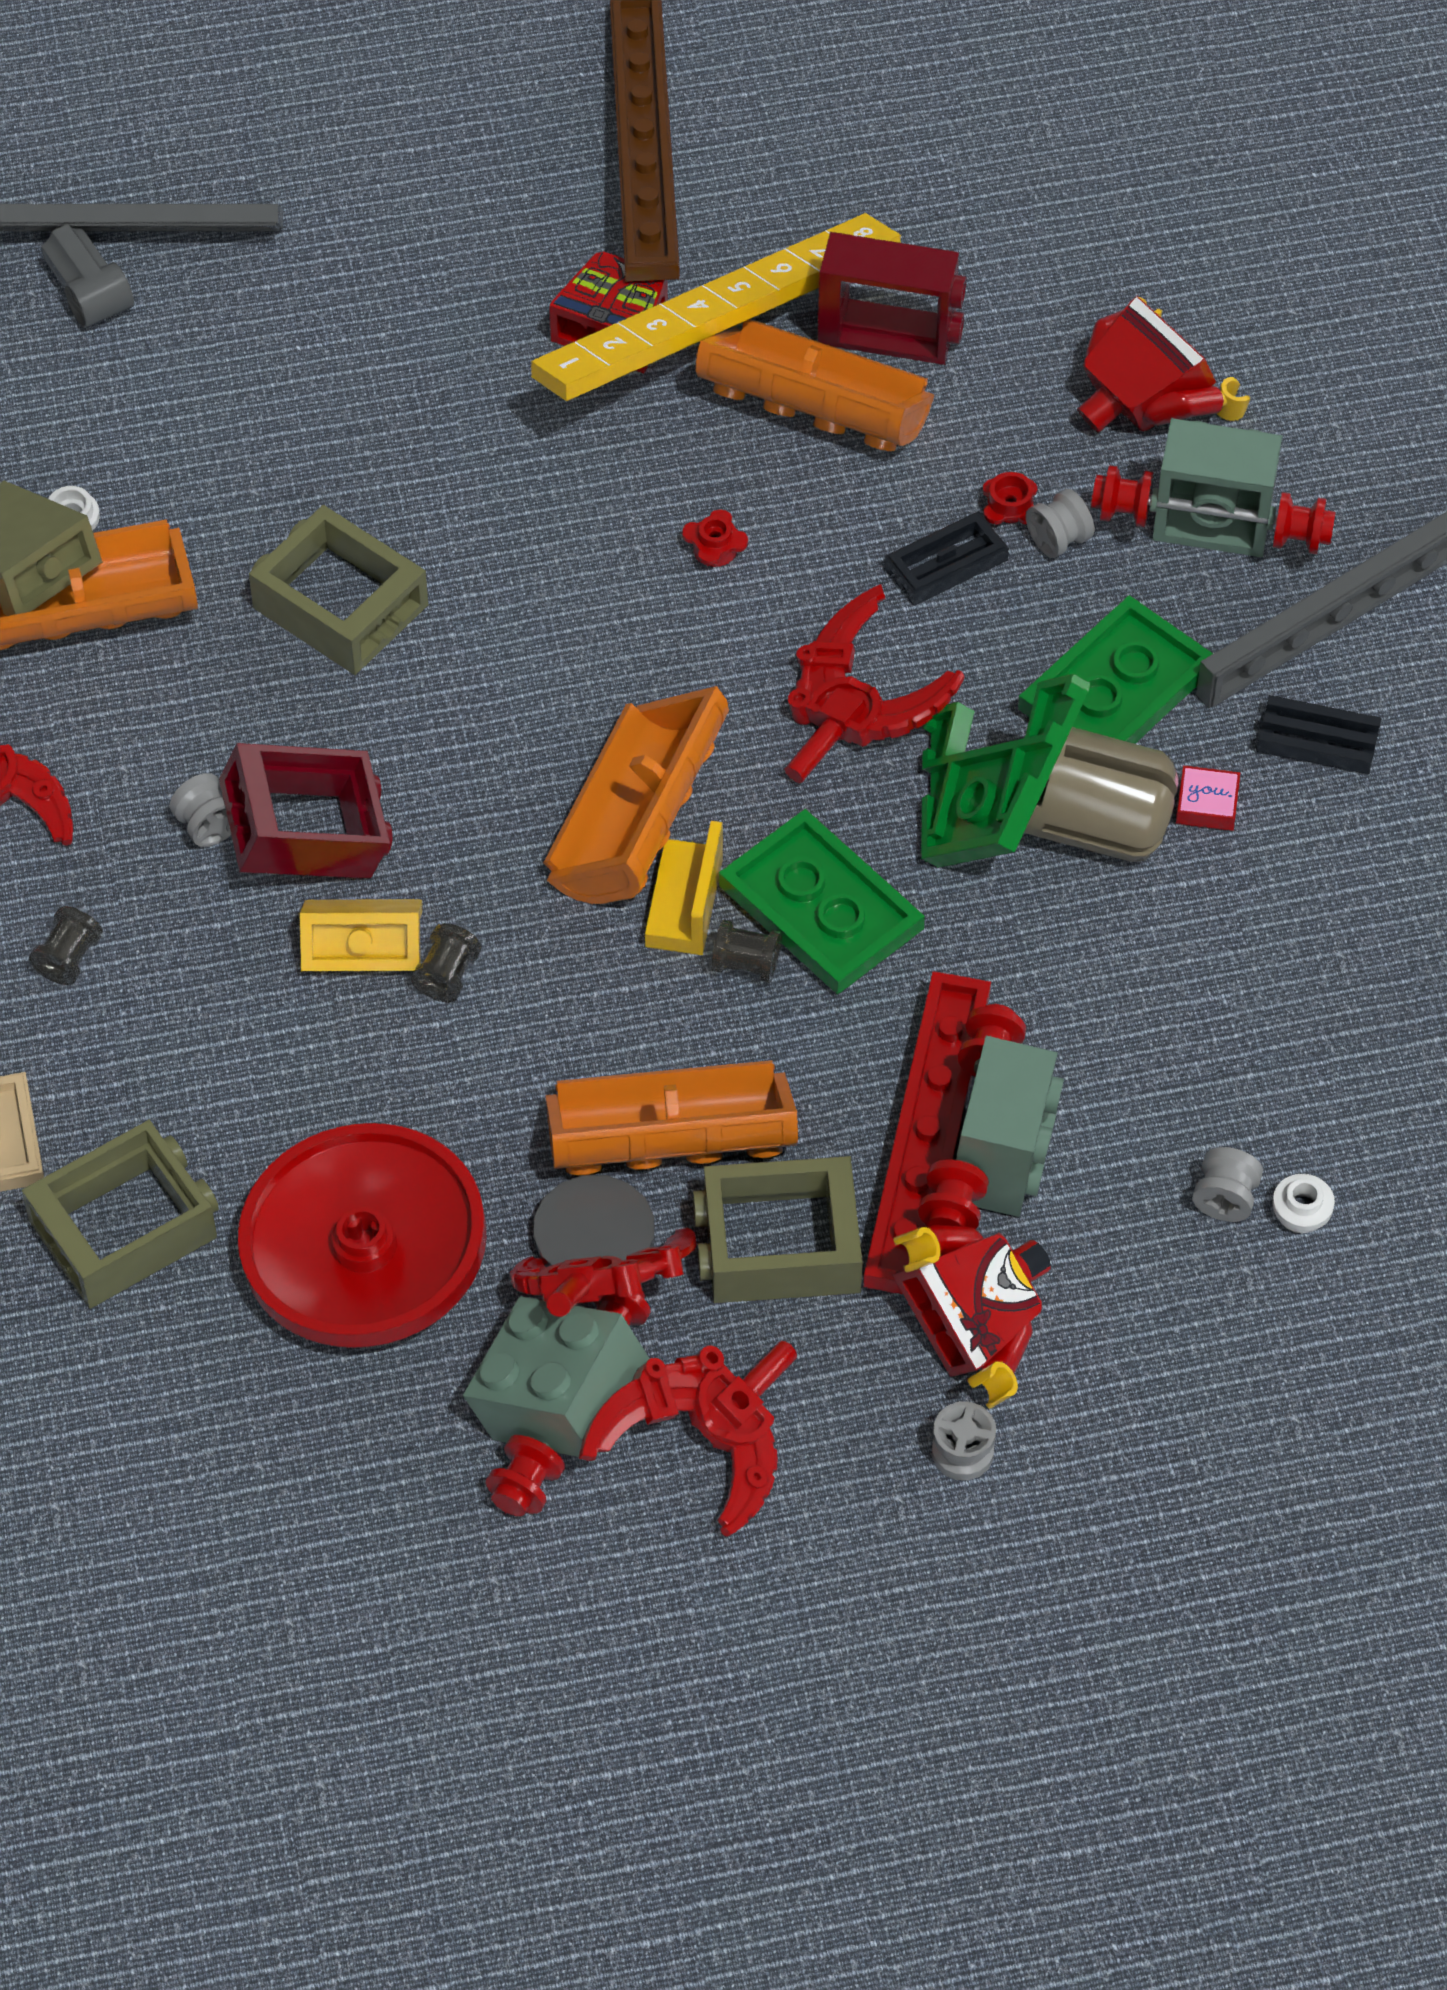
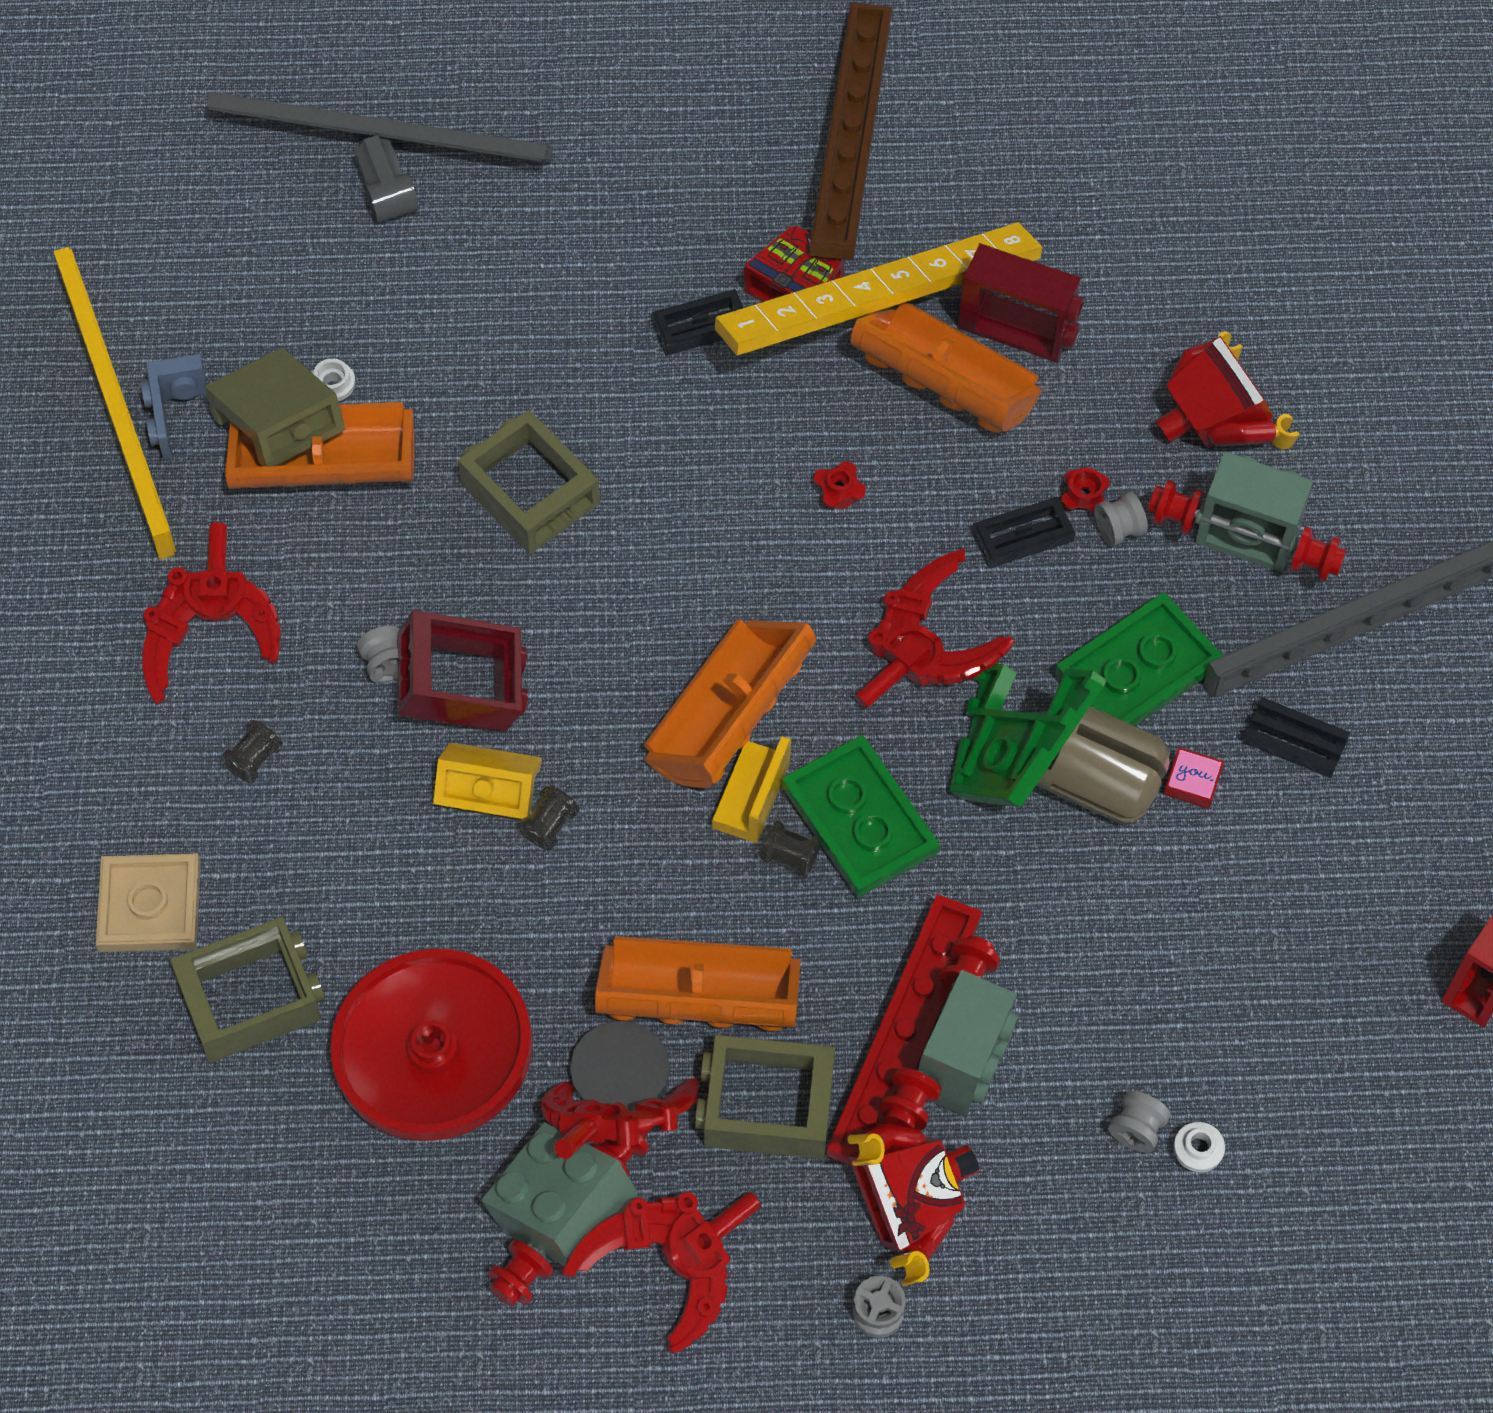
camera: 10 degrees right, 5 degrees up
none -> black tile [652,289,743,356]

